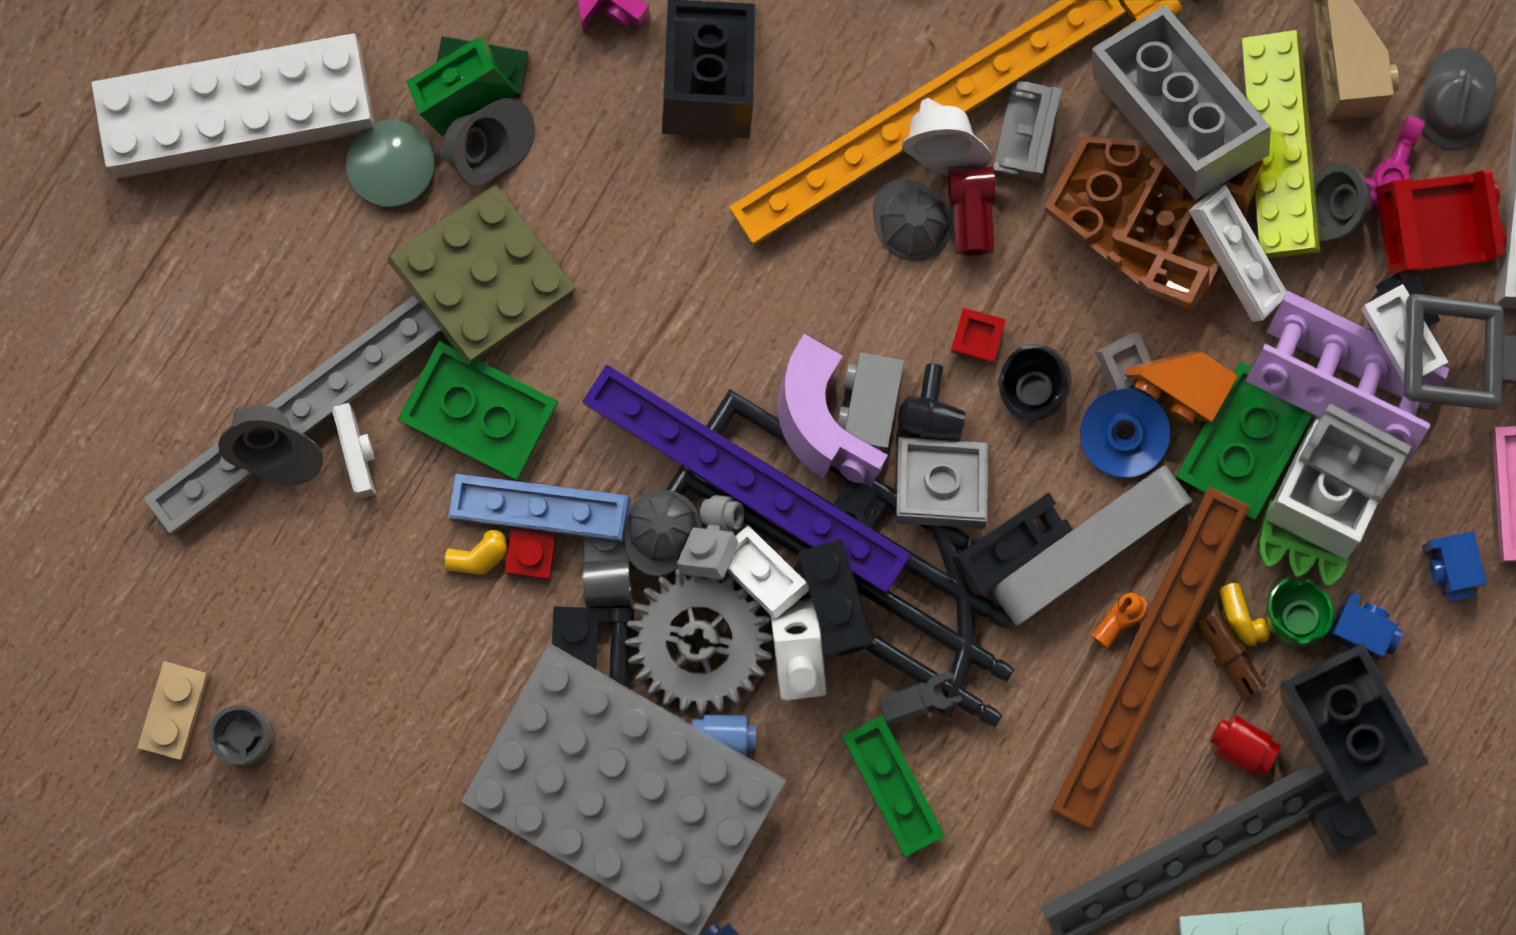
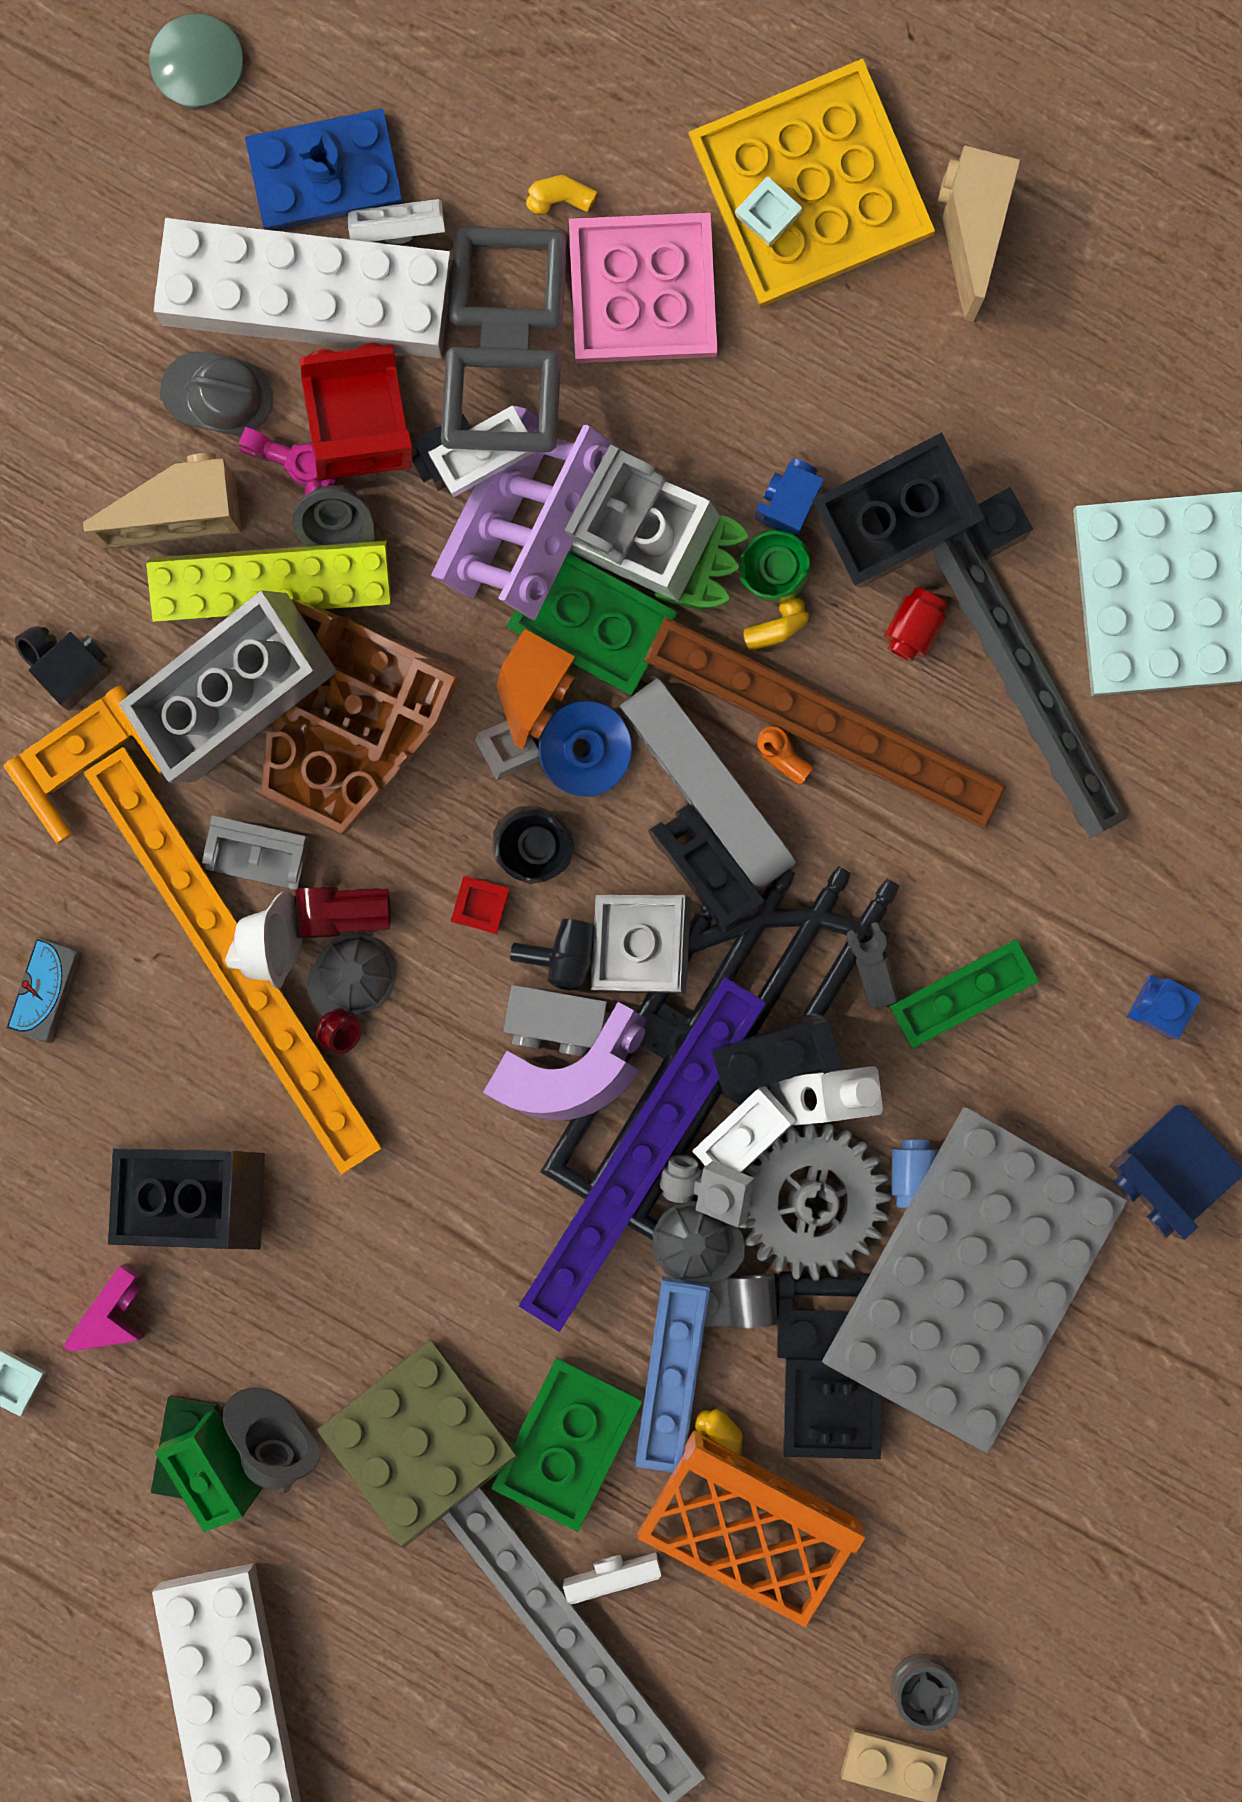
camera: 90 degrees left, 5 degrees up
dark grey piece [218,405,323,485] -> none
sand green dish [346,120,435,207] -> none
red plate [505,528,557,580] -> none
white tile [1189,184,1287,322] -> none
reddish brown pin [1194,609,1266,701] -> none
blue brick [1422,531,1487,603] -> none
none -> dark red plate [316,1008,362,1054]
none -> orange fence [637,1431,865,1628]
none -> black plate [783,1358,882,1459]

